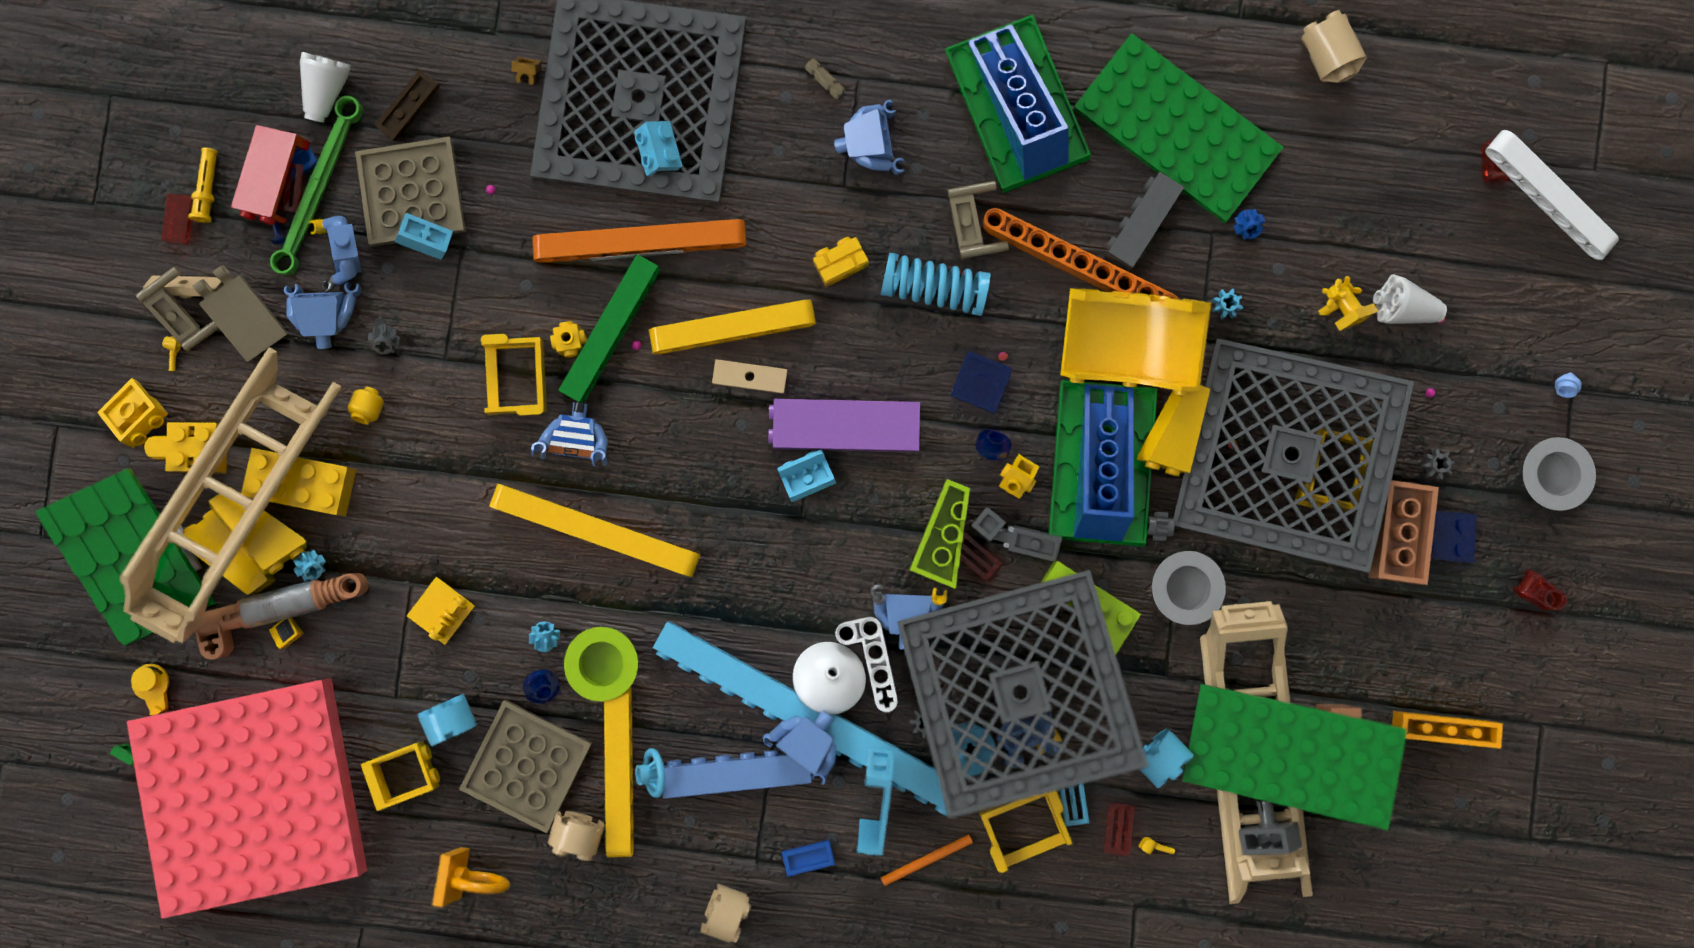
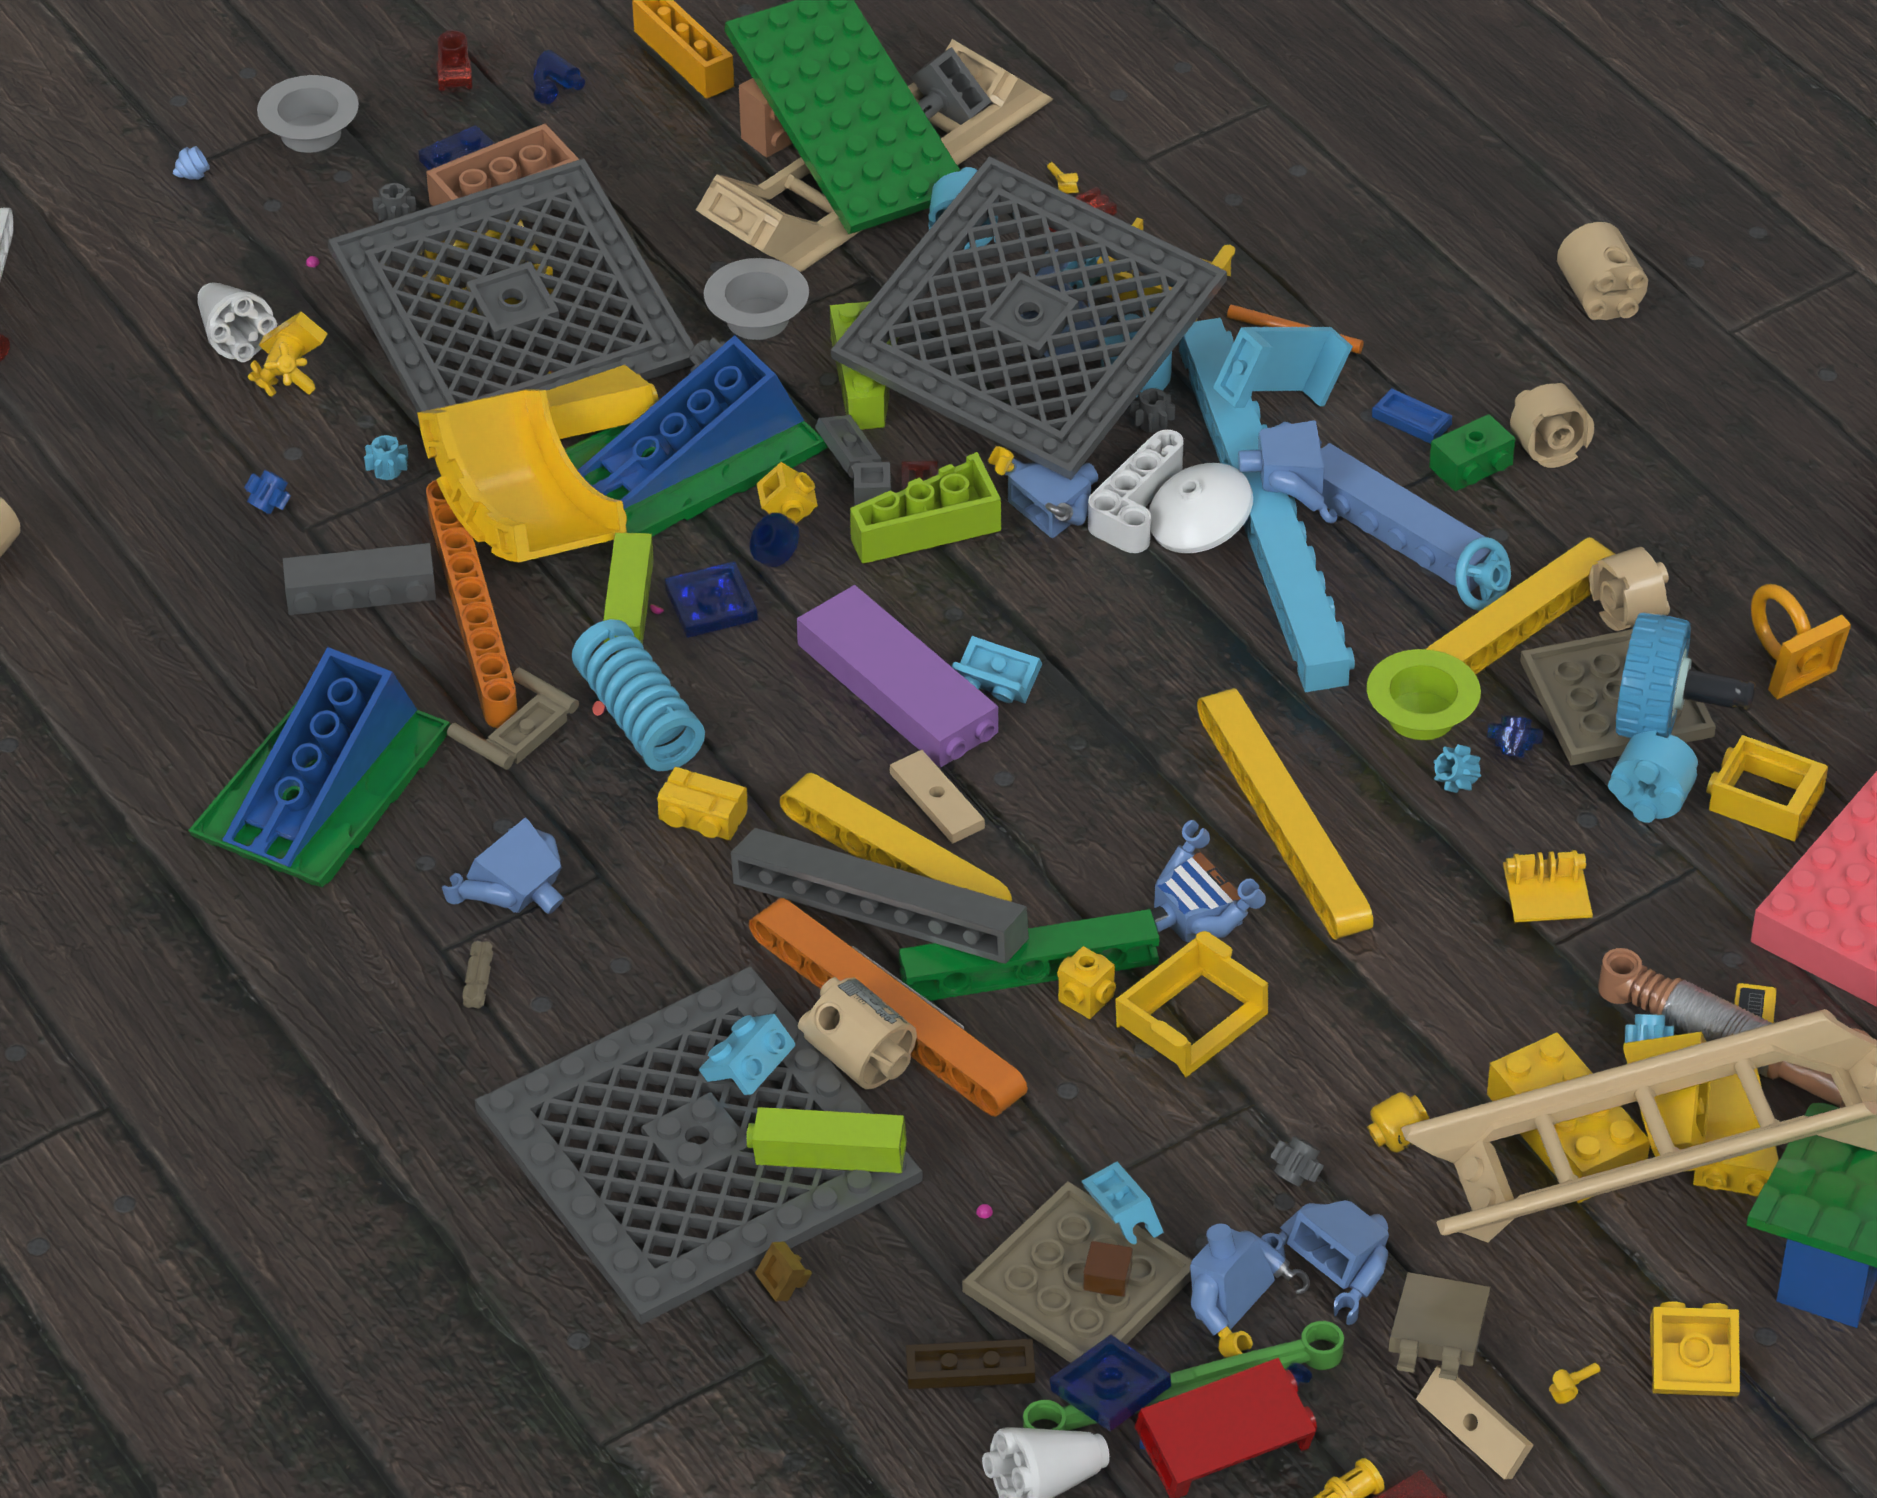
camera: 130 degrees left, 40 degrees down
dark tan plate [136,266,219,352] -> none
yellow brick [144,422,227,474] -> none
green plate [1073,33,1283,223] -> none
none -> clear blue plant [533,50,585,104]
none -> lime brick [603,533,654,652]
none -> dark grey brick [731,828,1029,964]
none -> lime brick [747,1107,907,1173]
none -> tan cylinder [798,977,917,1090]
none -> clear blue plate [1050,1335,1172,1431]
none -> reddish brown piece [1083,1241,1133,1297]
none -> green brick [1429,414,1515,492]
none -> dark azure wheel [1616,612,1756,738]

